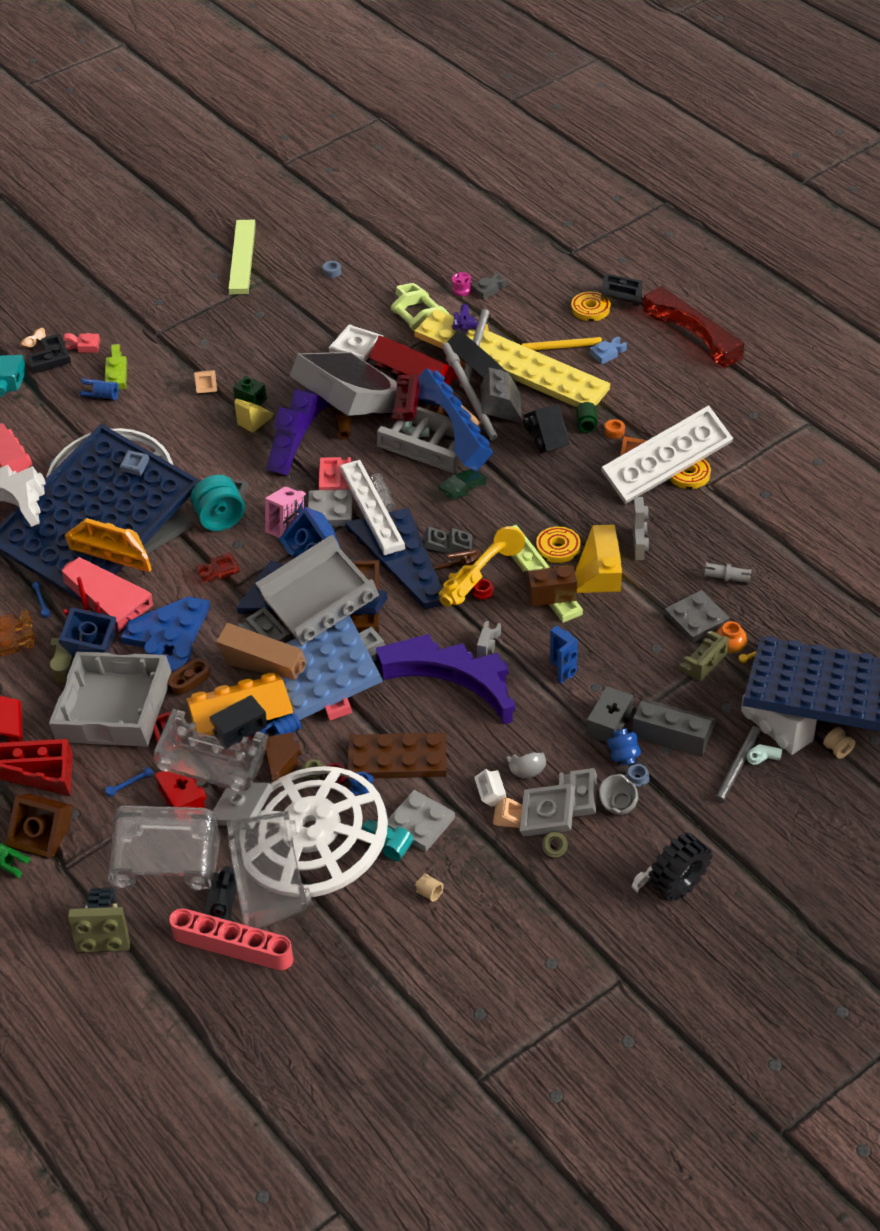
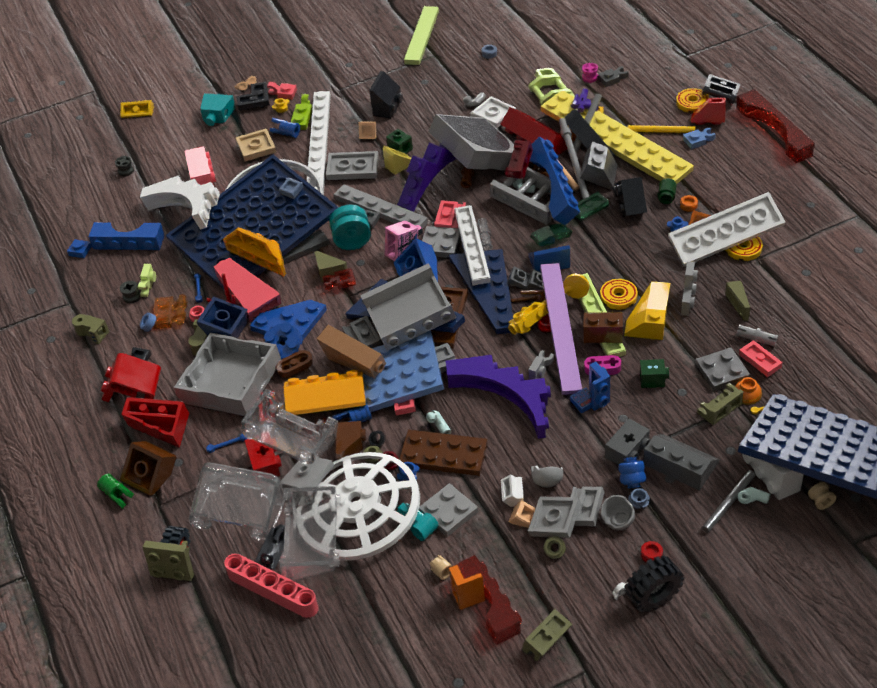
camera: 15 degrees right, 0 degrees up
black hinge [209,695,267,749] -> none
none -> coral plate [189,305,205,322]
none -> tan plate [236,129,276,161]
none -> yellow plate [272,98,290,113]
none -> white plate [307,91,331,193]
none -> olive slope [315,251,348,283]
none -> light grey plate [326,151,379,180]
none -> light grey plate [334,184,428,229]
none -> black hinge [368,430,386,447]
none -> black slope [369,71,403,119]
none -> light aqua arm [426,410,452,434]
none -> orange panel [449,565,485,610]
none -> clear red arch [452,555,522,645]
none -> light grey arm [463,92,486,107]
none -> olive hinge [522,609,572,661]
none -> blue slope [528,245,570,273]
none -> lavender tile [540,263,582,395]
none -> blue tile [570,388,591,413]
none -> clear green plate [576,192,609,221]
none -> dark pink beam [584,355,621,375]
none -> dark green brick [639,359,669,388]
none -> red tile [641,541,663,563]
none -> blue plate [667,216,689,232]
none -> red slope [691,98,726,125]
none -> olive slope [725,281,750,321]
none -> coral plate [739,340,783,377]

